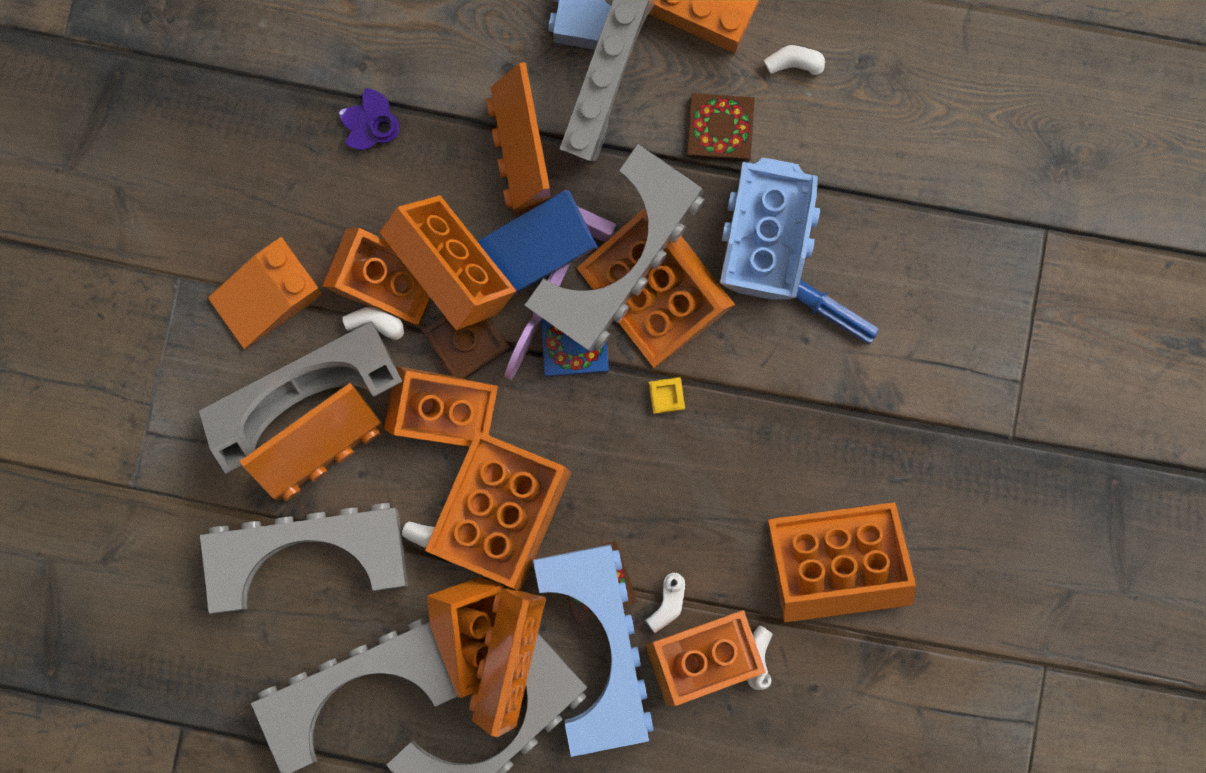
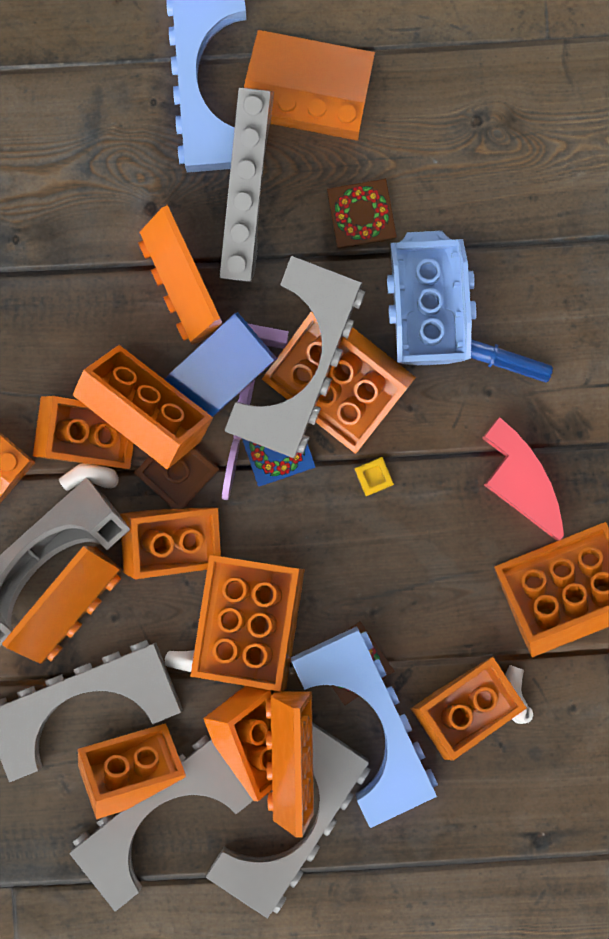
camera: 10 degrees left, 5 degrees up
dark purple plate [339,88,399,150] -> none
white arm [645,573,685,633] -> none
white arm [763,45,825,75] -> none
none -> orange slope [78,723,186,819]
none -> coral slope [482,417,564,540]

